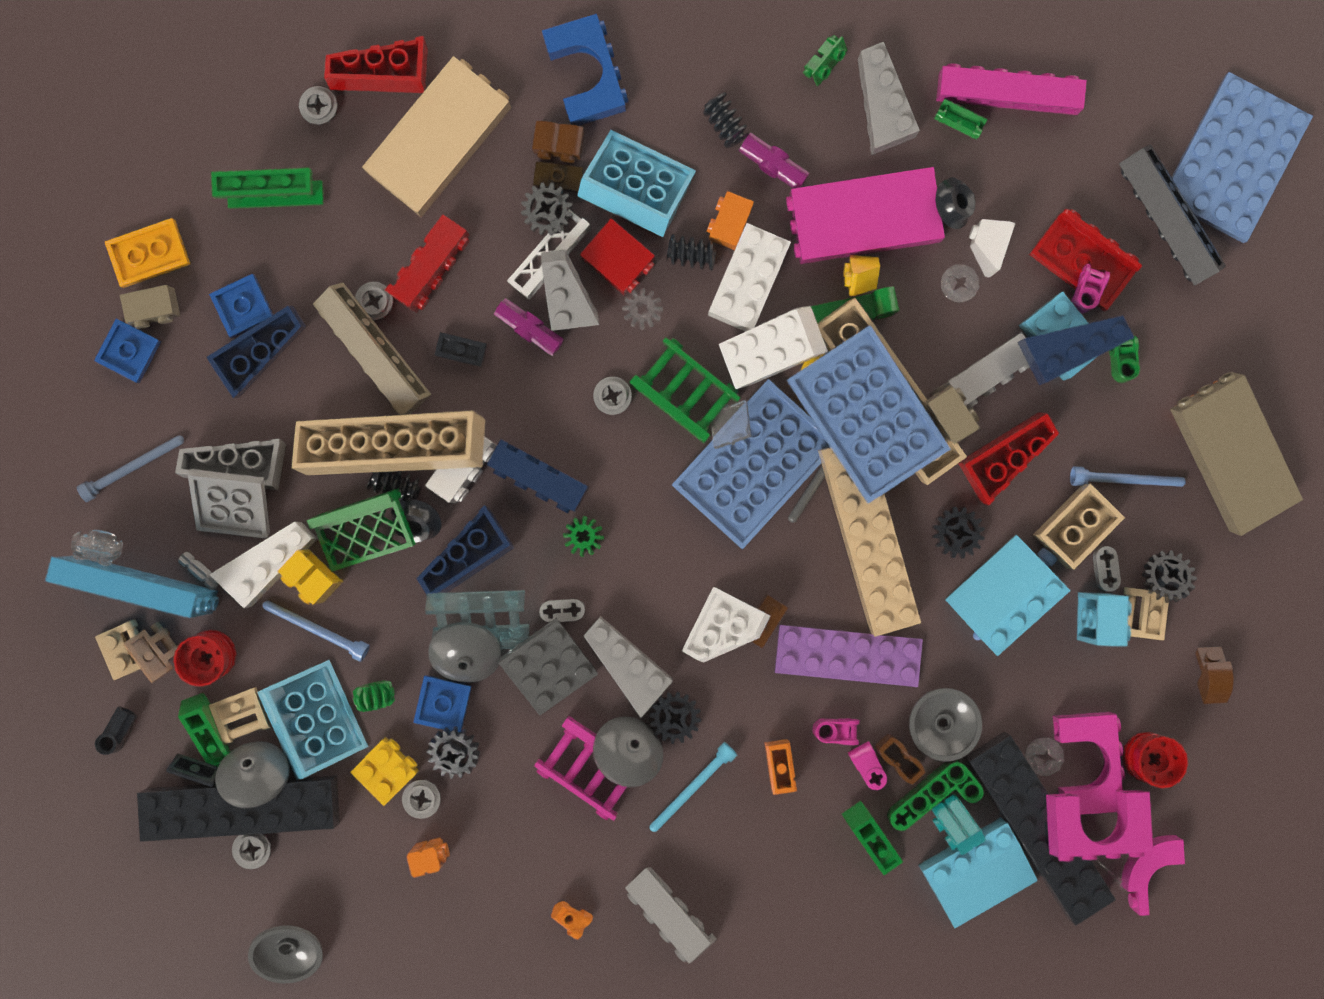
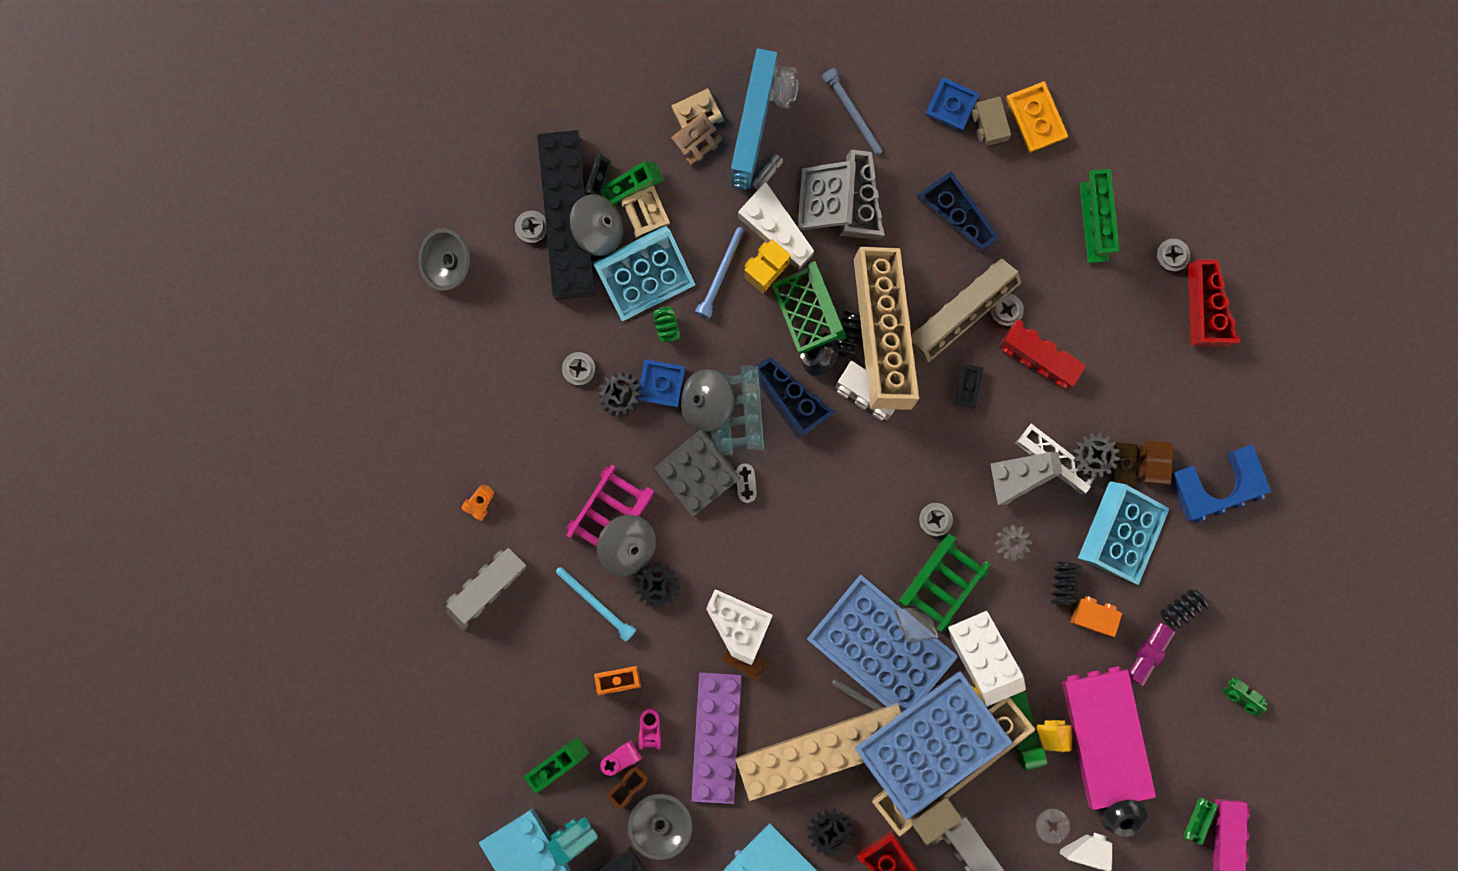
camera: 85 degrees right, 5 degrees down
black piece [95,706,138,755] -> none
red wheel [173,630,237,687] -> none
blue plate [209,274,273,338] -> none
yellow plate [350,737,419,806] -> none
tan brick [362,56,511,217] -> none
orange brick [407,837,450,877] -> none
dark blue wedge [487,439,589,513] -> none
magenta piece [494,298,564,356] -> none
green gear [563,516,604,557] -> none
red brick [580,218,655,295] -> none
light grey wedge [584,616,673,717] -> none
white brick [708,223,791,331] -> none
light grey wedge [858,42,920,155] -> none
green beam [887,760,984,831] -> none

